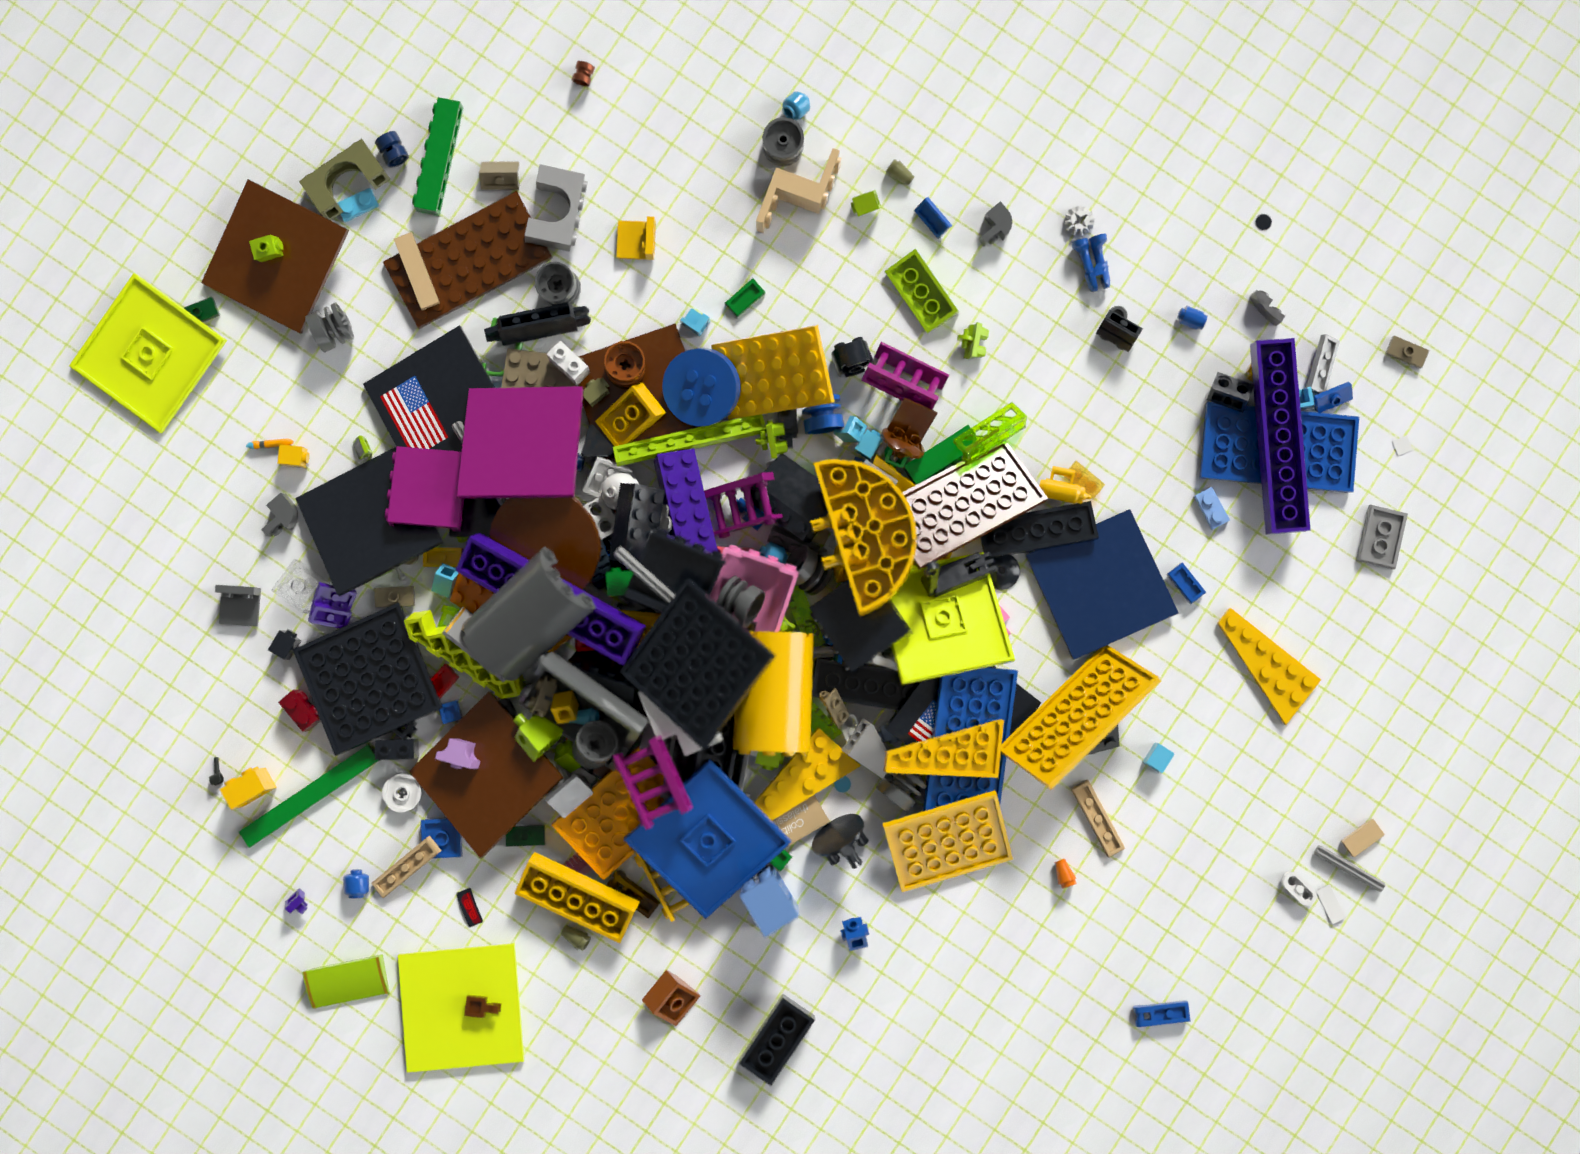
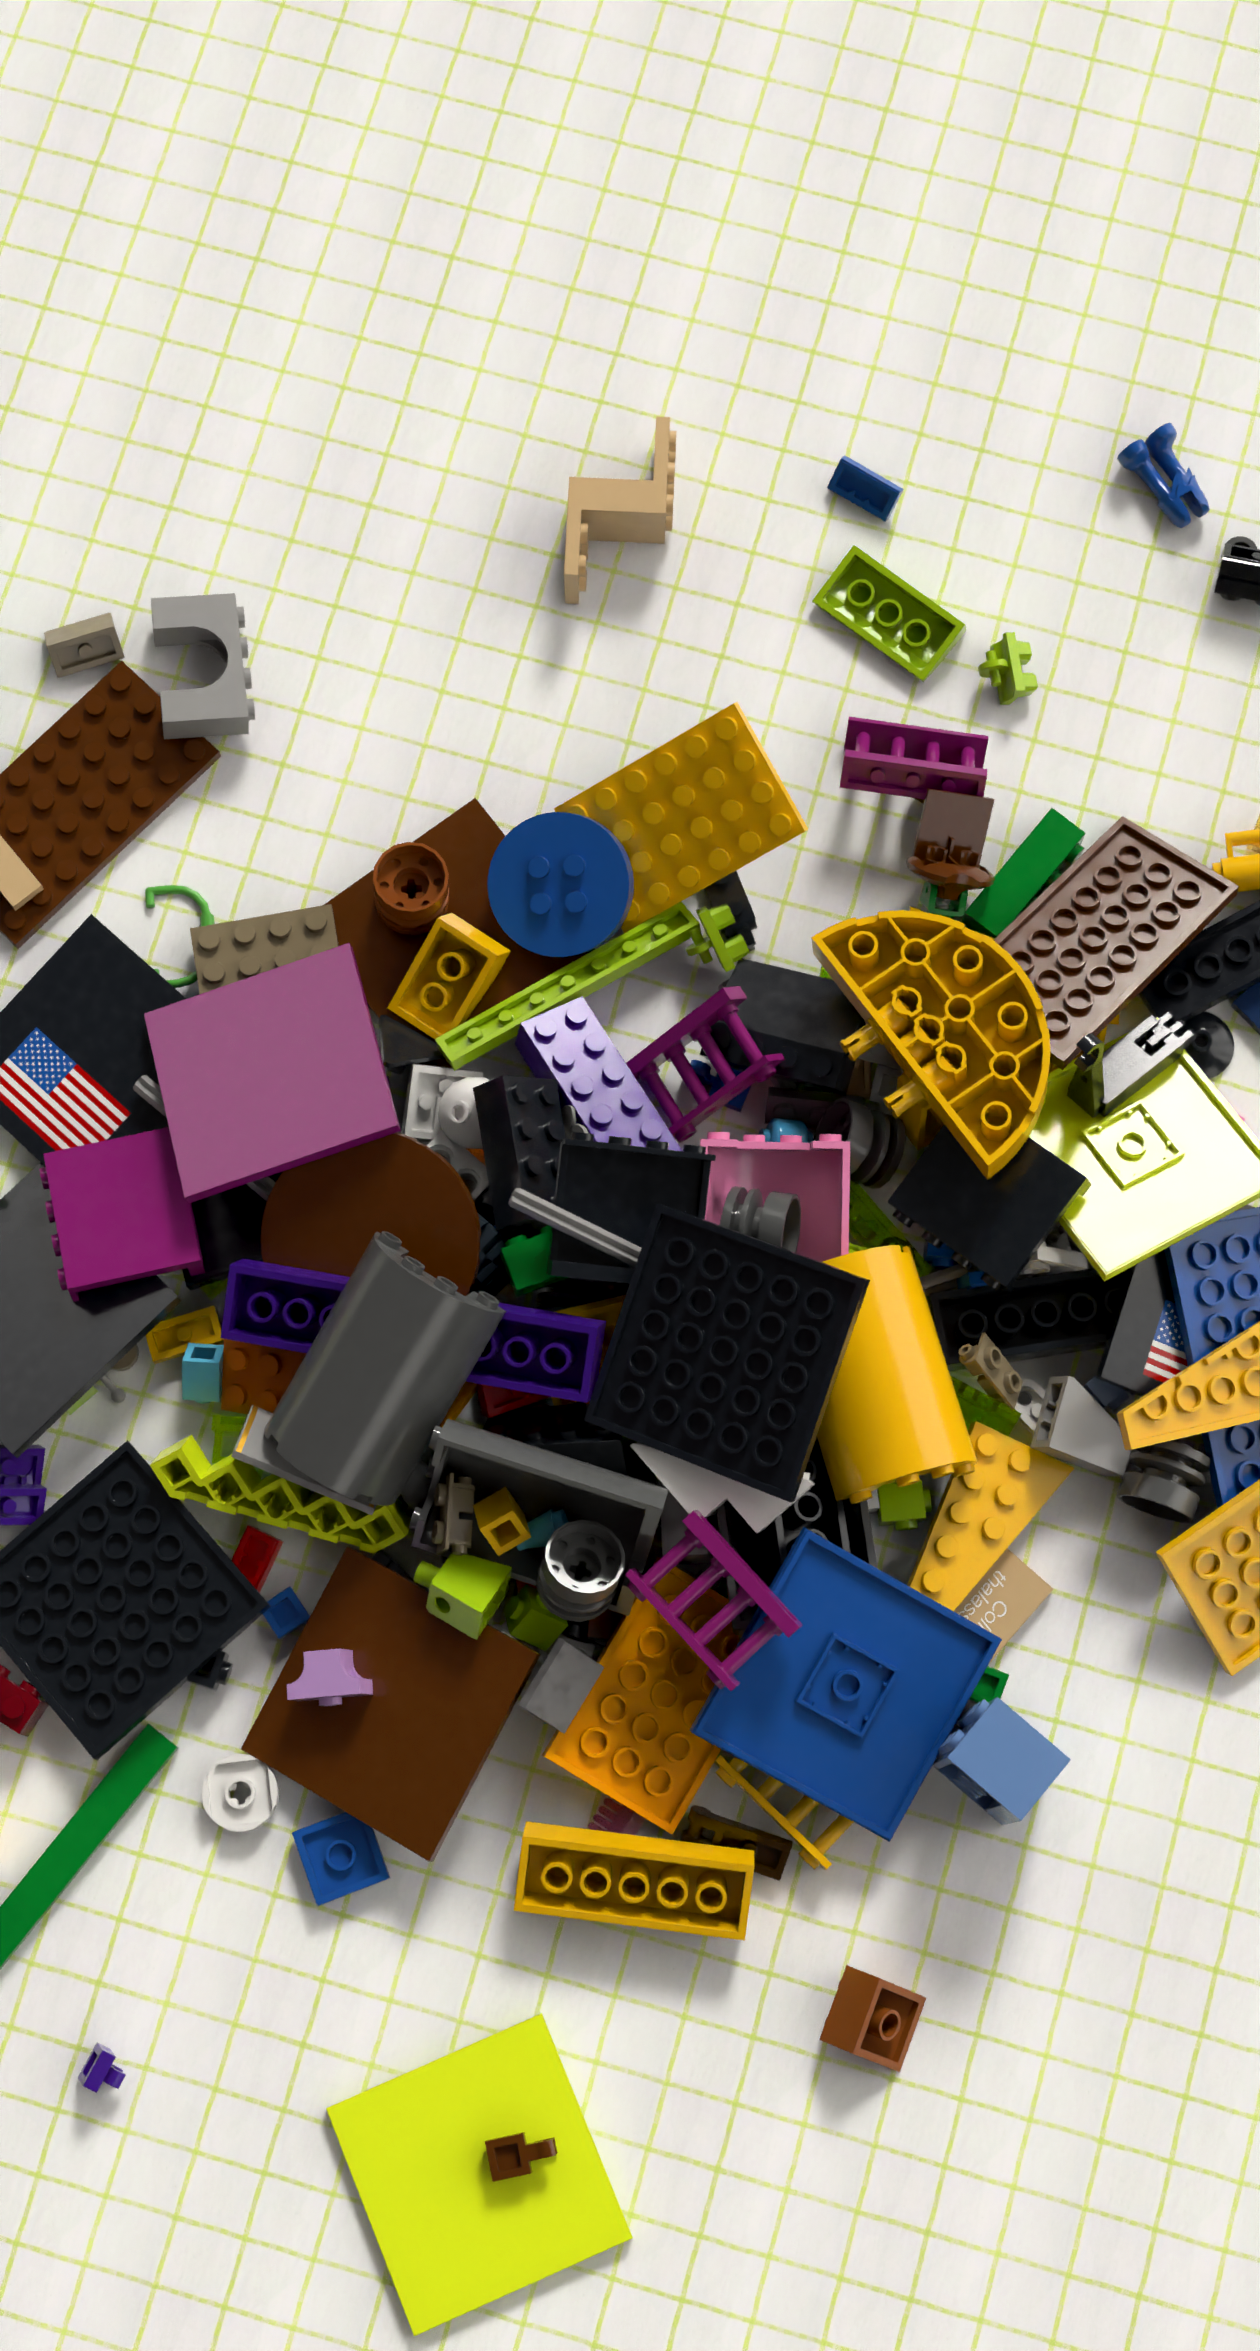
camera: 15 degrees left, 10 degrees down
lime slope [302,954,390,1009] -> none
blue head [343,869,369,898] -> none
tan tile [371,836,442,898] -> none
dark tan plate [374,586,415,607] -> none
black brick [375,739,419,760] -> none
sticker [456,888,483,927] -> none
black hinge [484,302,591,346] -> none
dark green plate [505,825,545,847] -> none
dark grey wheel [535,262,581,305] -> none
white brick [547,341,590,386] -> none
olive cone [561,925,591,951] -> none
copper wheel [572,61,595,87] -> none
olive brick [583,377,610,407] -> none
yellow bracket [616,216,656,260] -> none
medium azure panel [680,308,710,337] -> none
green tile [725,278,766,318] -> none
black brick [738,994,815,1086] -> none
dark grey wheel [762,117,804,166] -> none
dark azure head [782,91,810,120] -> none
blue wheel [802,394,844,434] -> none
black piece [812,814,869,869] -> none
black brick [831,337,874,377] -> none
medium azure panel [833,416,867,443] -> none
medium azure sticker [834,776,851,793] -> none
blue brick [840,917,869,951] -> none
lime brick [851,189,882,217] -> none
medium azure brick [854,429,883,461] -> none
olive cone [886,159,915,185] -> none
clear neon green fence [953,402,1027,465] -> none
dark grey brick [979,201,1012,247] -> none
white gear [1064,206,1095,236] -> none

